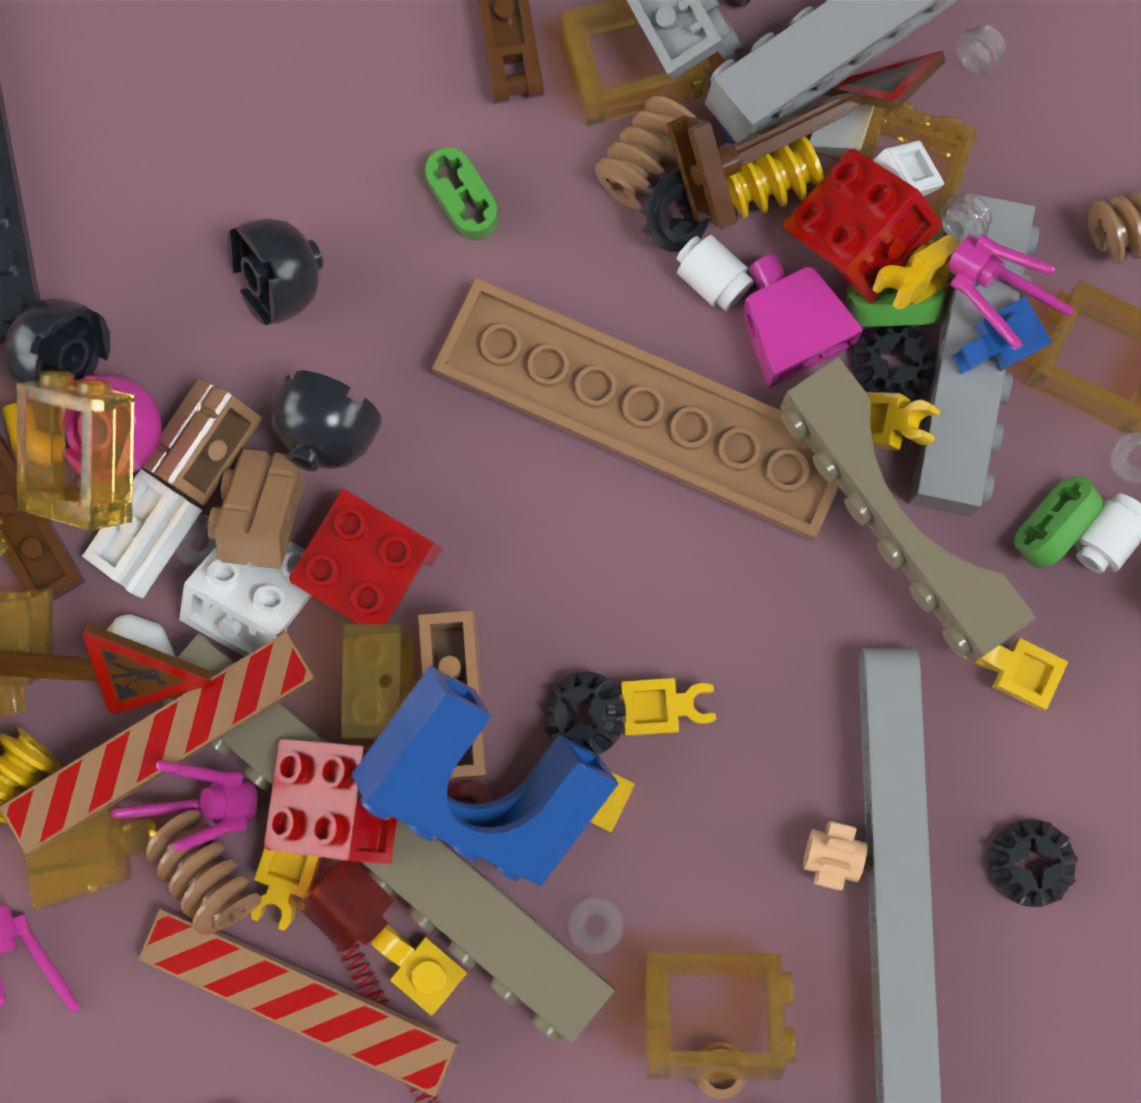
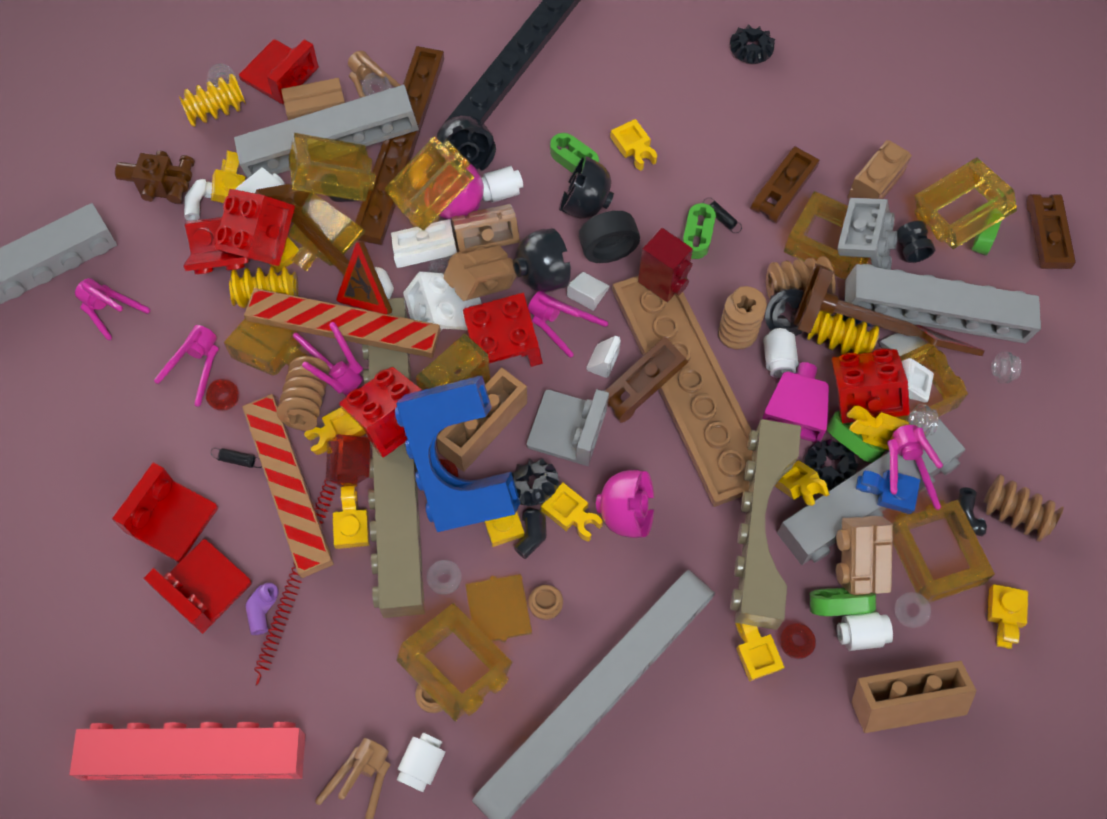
camera: 40 degrees right, 15 degrees down
light nougat gear [803,821,867,891] -> none
black gear [988,819,1078,907] -> none
none -> clear red plate [206,379,239,411]
none -> black piece [211,448,262,468]
none -> clear yellow piece [465,574,532,644]
none -> white brick [482,166,523,203]
none -> black arm [514,508,547,559]
none -> light grey bracket [527,389,609,466]
none -> dark pink plant [528,291,608,358]
none -> medium nougat plate [528,585,563,620]
none -> bright green beam [550,133,599,173]
none -> white slope [567,272,609,311]
none -> black tyre [579,211,640,263]
none -> white slope [587,336,621,378]
none -> dark pink cylinder [596,470,654,538]
none -> reddish brown plate [605,337,688,423]
none -> yellow plate [610,119,657,171]
none -> dark red brick [638,228,693,303]
none -> black piece [703,197,742,233]
none -> medium nougat piece [718,286,767,350]
none -> clear red plate [780,623,816,659]
none -> medium nougat brick [836,516,893,595]
none -> black arm [956,487,987,538]

